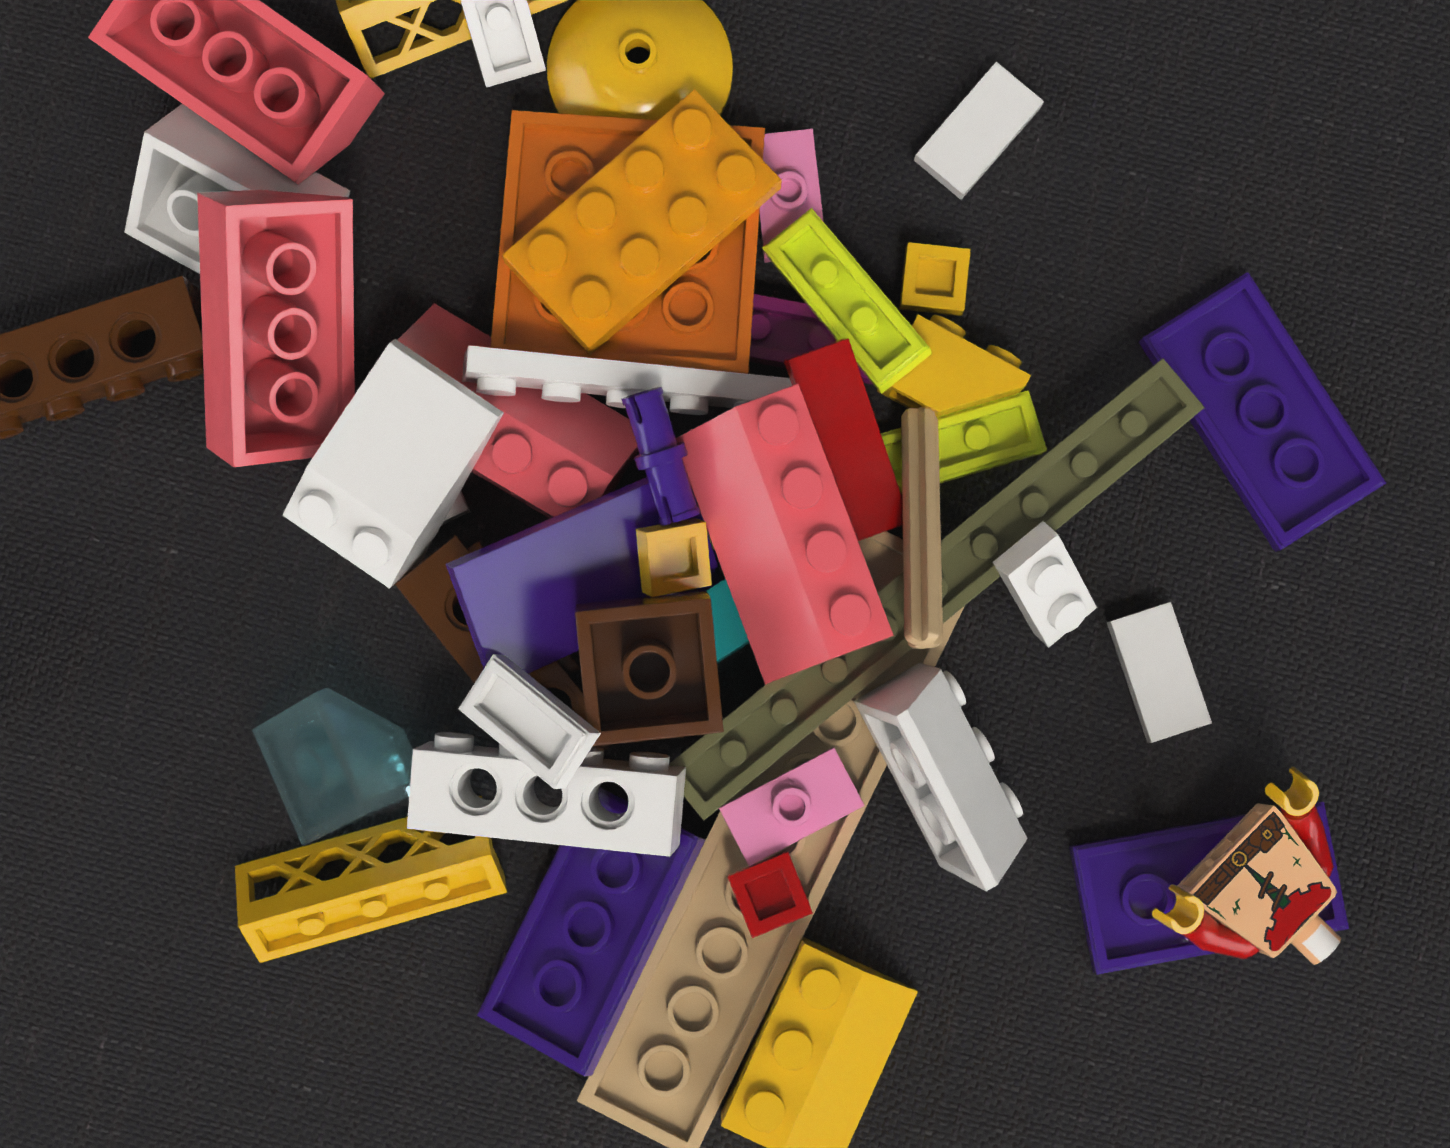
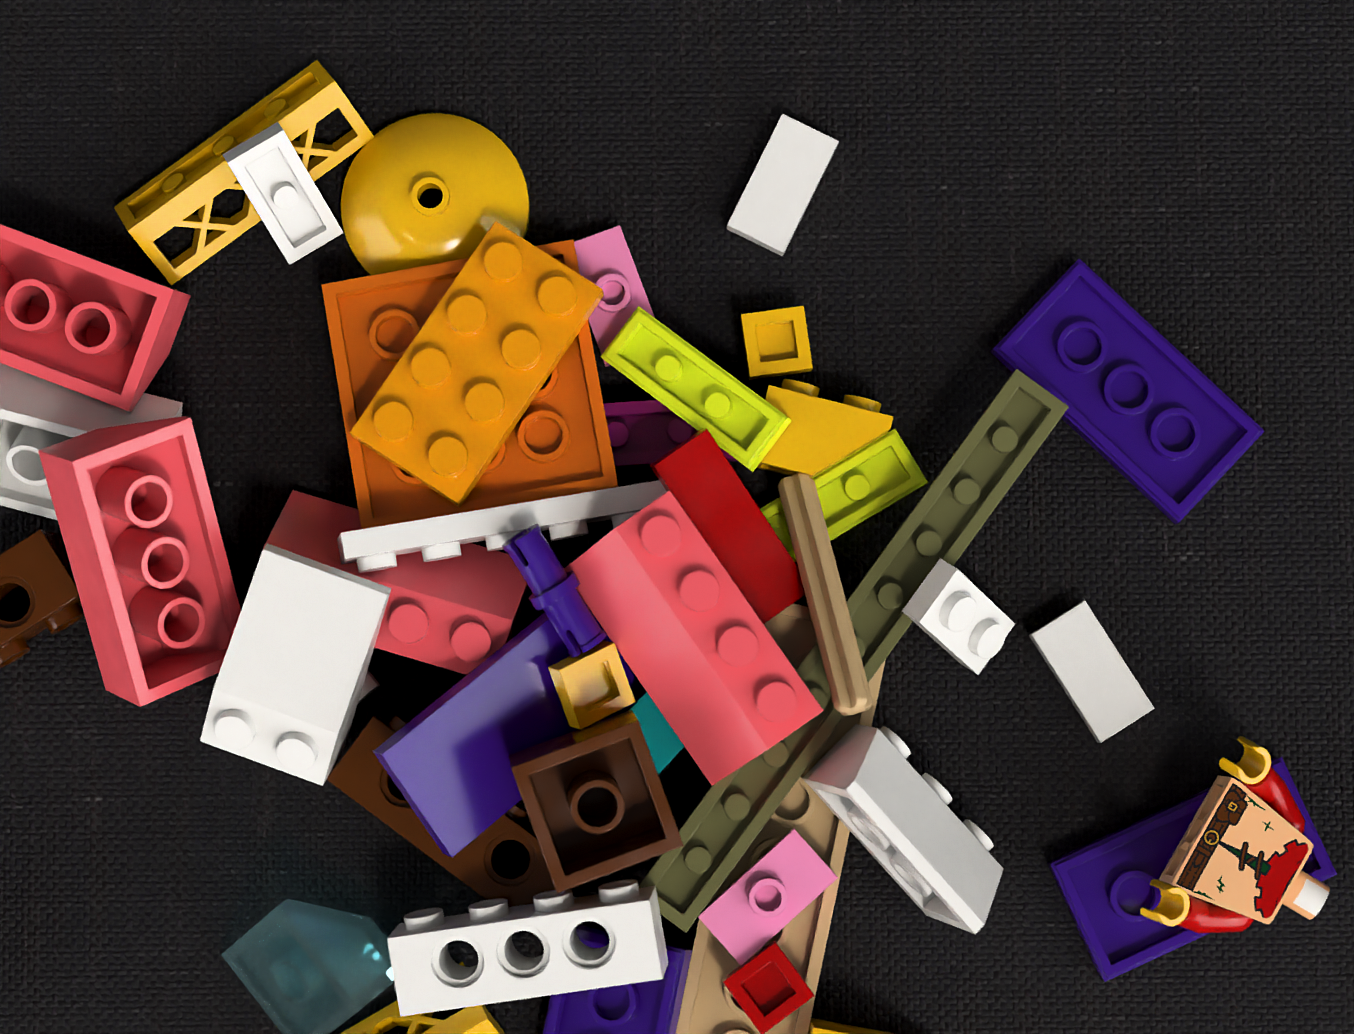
camera: 15 degrees left, 0 degrees up
white tile [458,654,601,789] -> none

